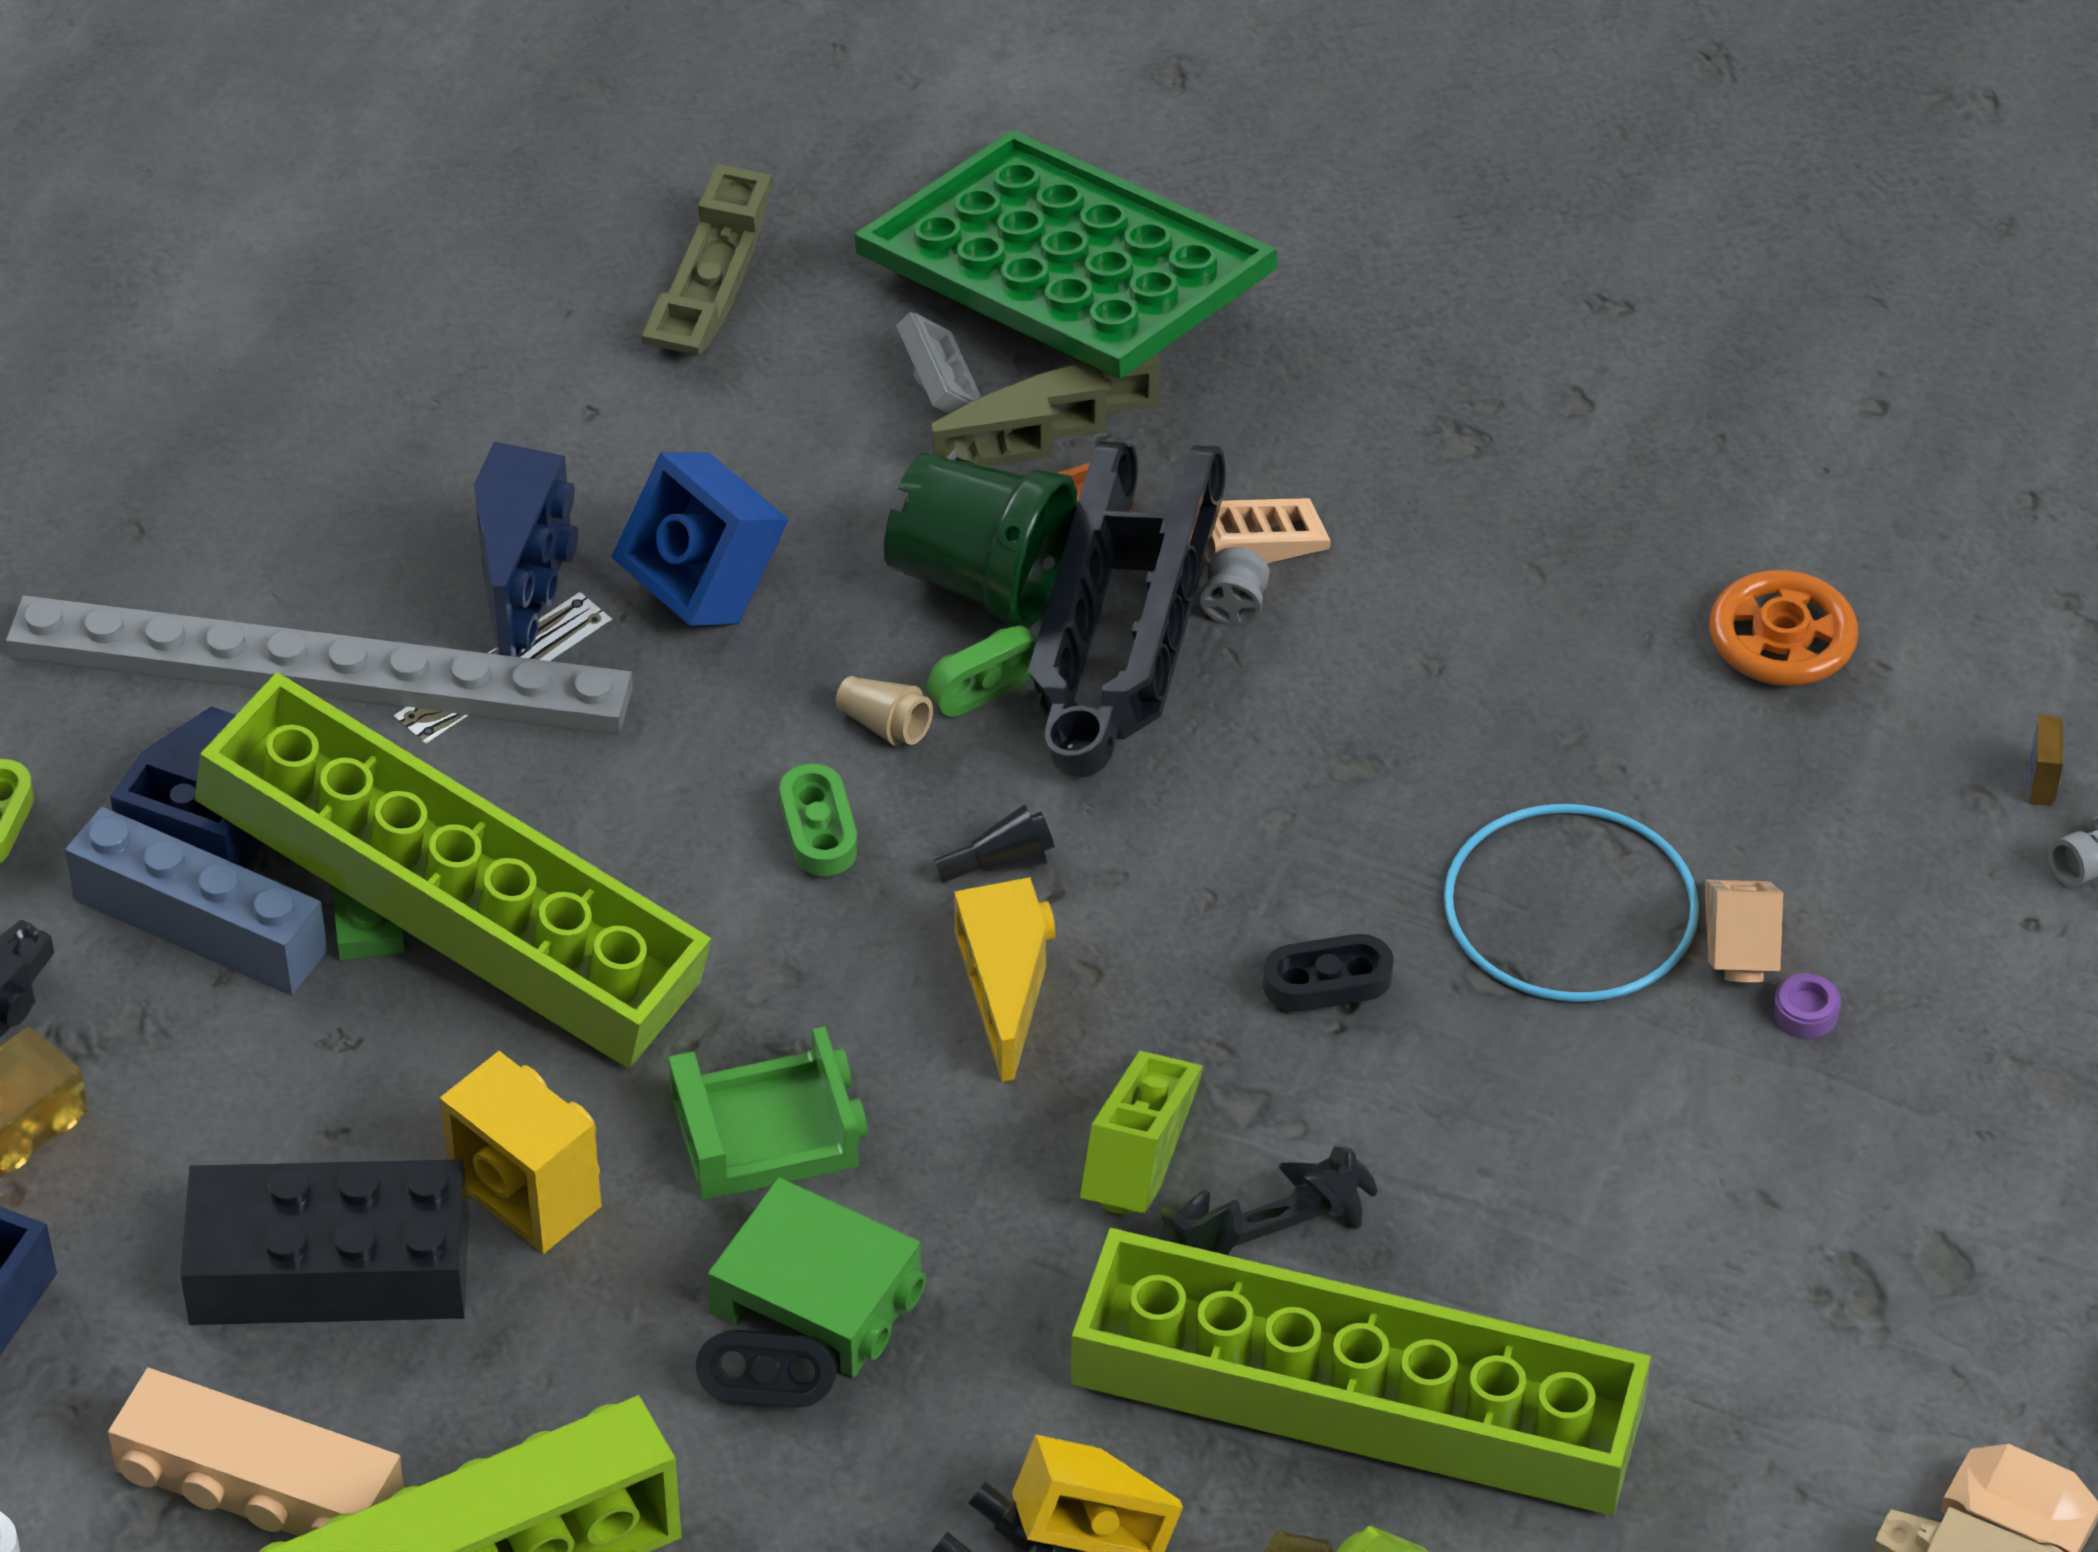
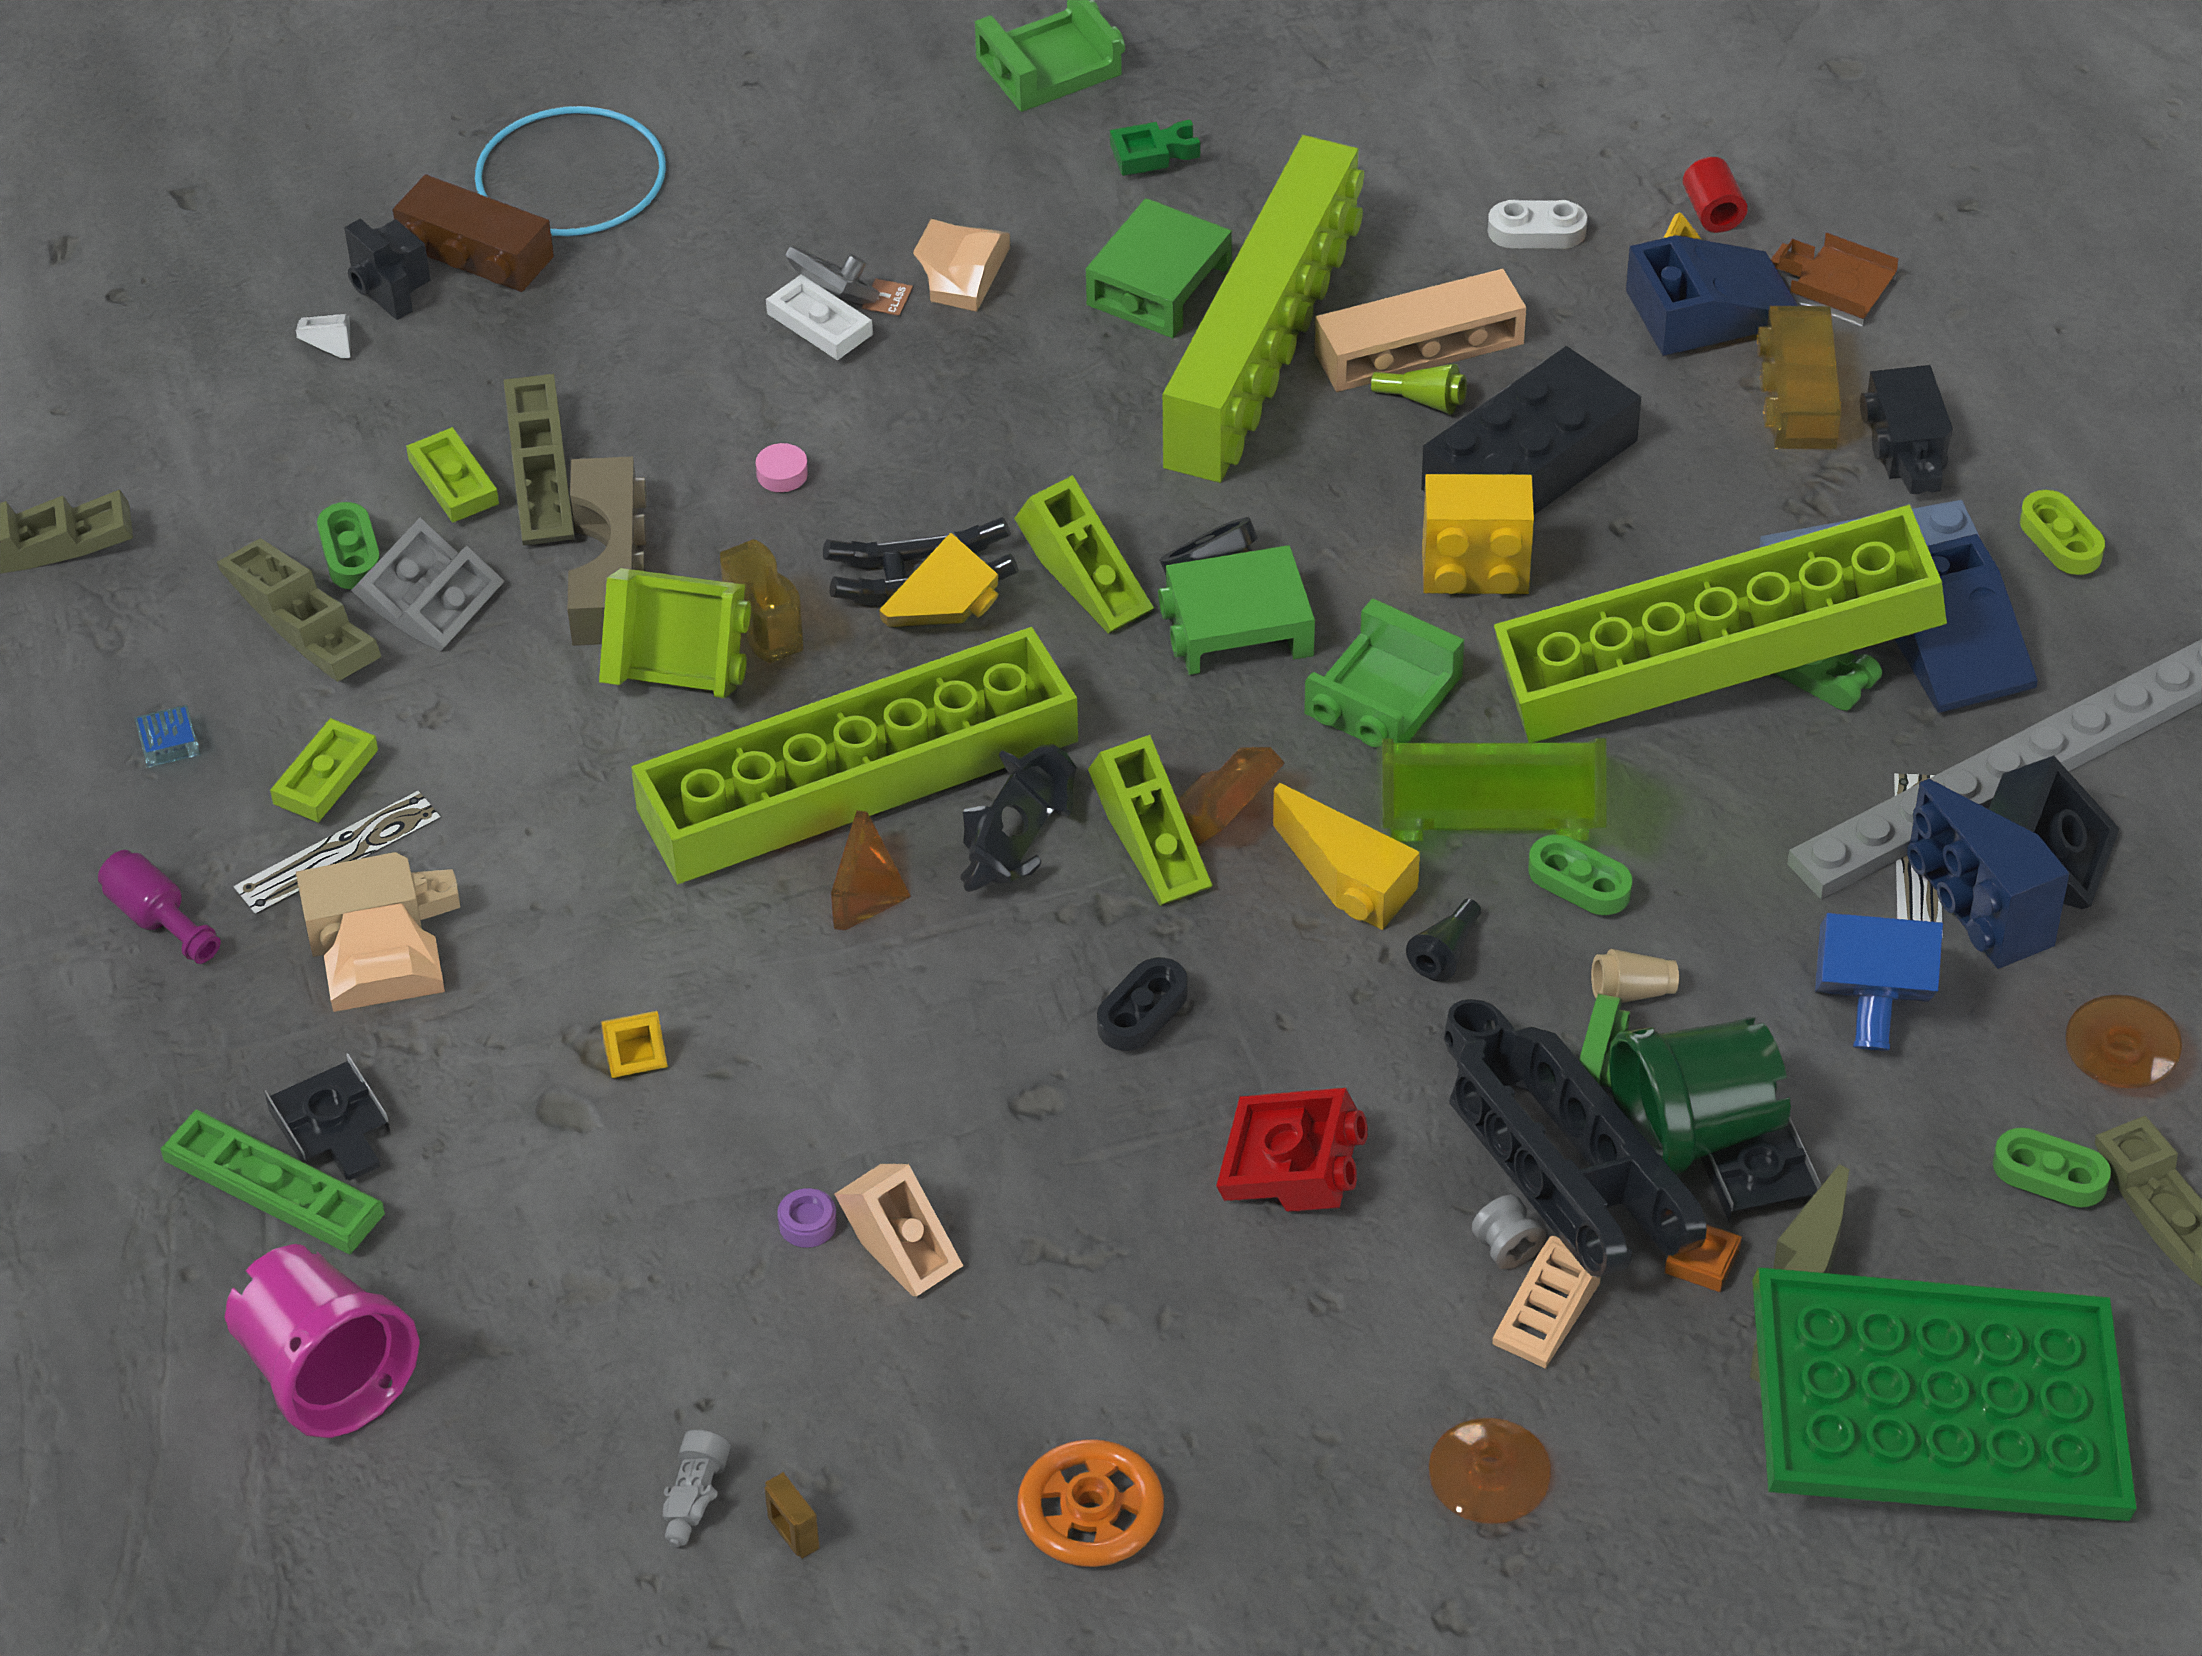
camera: 140 degrees right, 0 degrees up
light grey plate [896,312,981,414] -> none
medium azure piece [1444,804,1699,1002] -> none
none -> yellow slope [601,1011,668,1078]
none -> clear orange slope [831,810,911,931]
none -> lime slope [1014,475,1154,634]
none -> clear orange slope [1177,747,1285,847]
none -> red plate [1216,1088,1368,1212]
none -> lime cone [1371,363,1467,414]
none -> clear neon green windscreen [1377,738,1607,841]
none -> clear orange dish [1429,1418,1551,1524]
none -> black slope [1989,755,2120,909]
none -> bright green plate [1993,1128,2111,1207]
none -> clear orange dish [2065,995,2182,1089]

